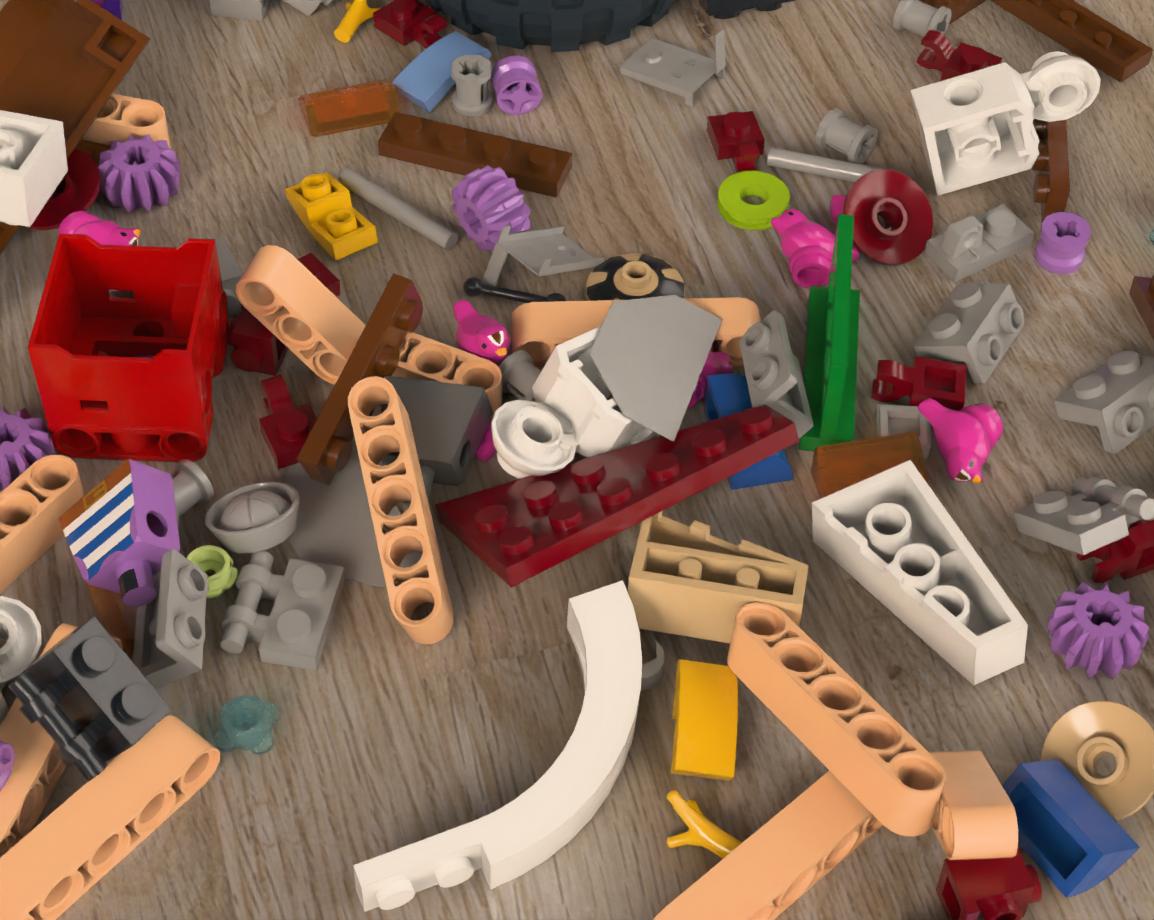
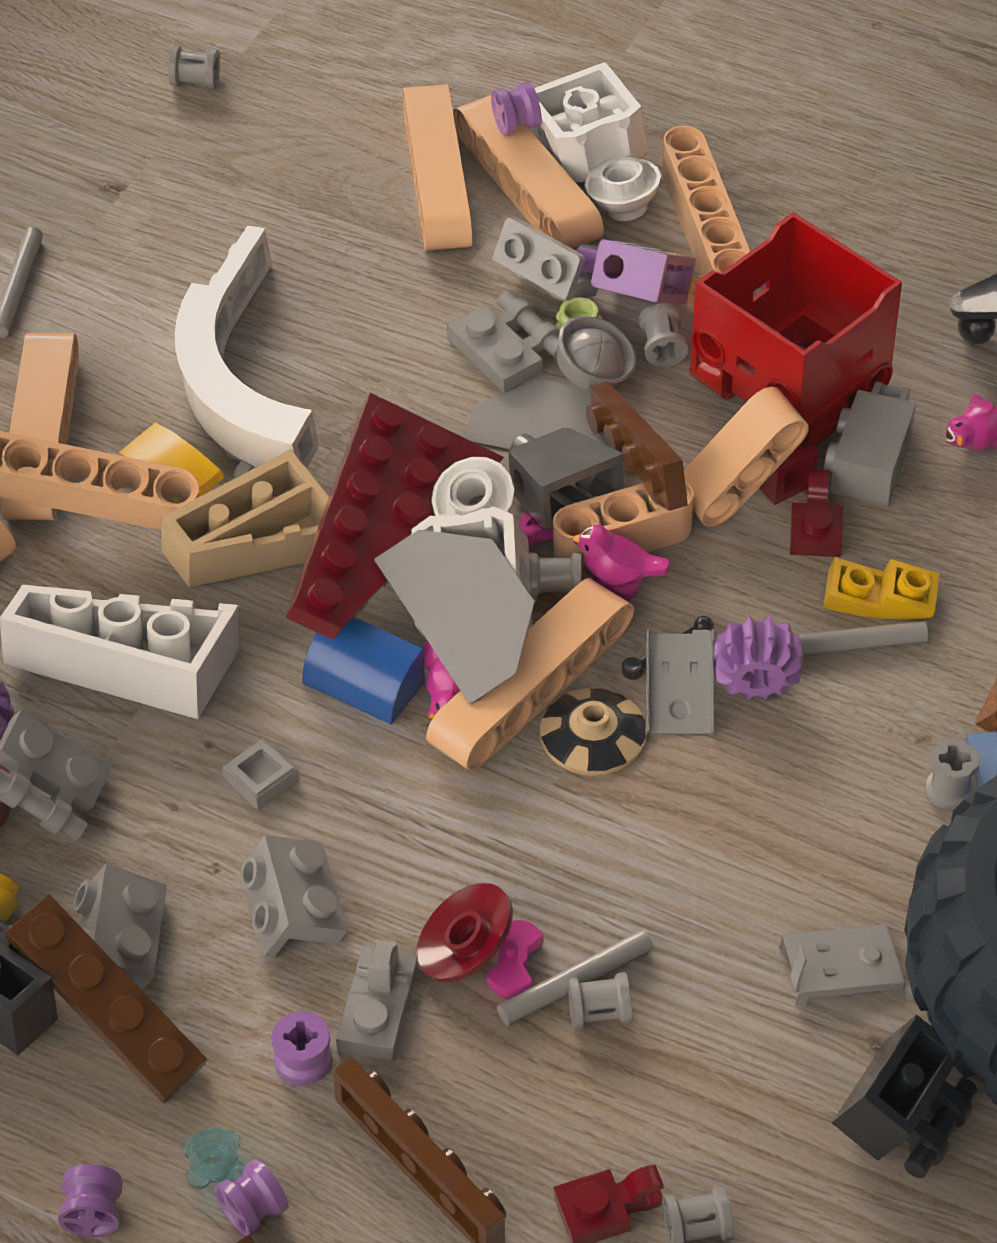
camera: 135 degrees right, 0 degrees up
black brick [8,616,172,781] -> none
clear light blue plate [214,696,280,755] -> none
dark red plate [259,374,317,470] -> none
light nougat beam [348,376,454,645] -> none
reddish brown plate [378,112,572,198] -> none
medium lavender wheel [491,55,542,115] -> none
yellow bar [667,790,743,859] -> none
dark red plate [707,111,765,173] -> none
lime piece [717,171,790,230] -> none
light grey bracket [739,310,814,438] -> none
dark pink animal [771,209,859,289] -> none
green fence [799,214,860,455] -> none
clear orange slope [811,432,929,499] -> none
dark red plate [871,356,967,411] -> none
white brick [911,51,1101,196] -> none
dark pink animal [918,398,1003,484] -> none

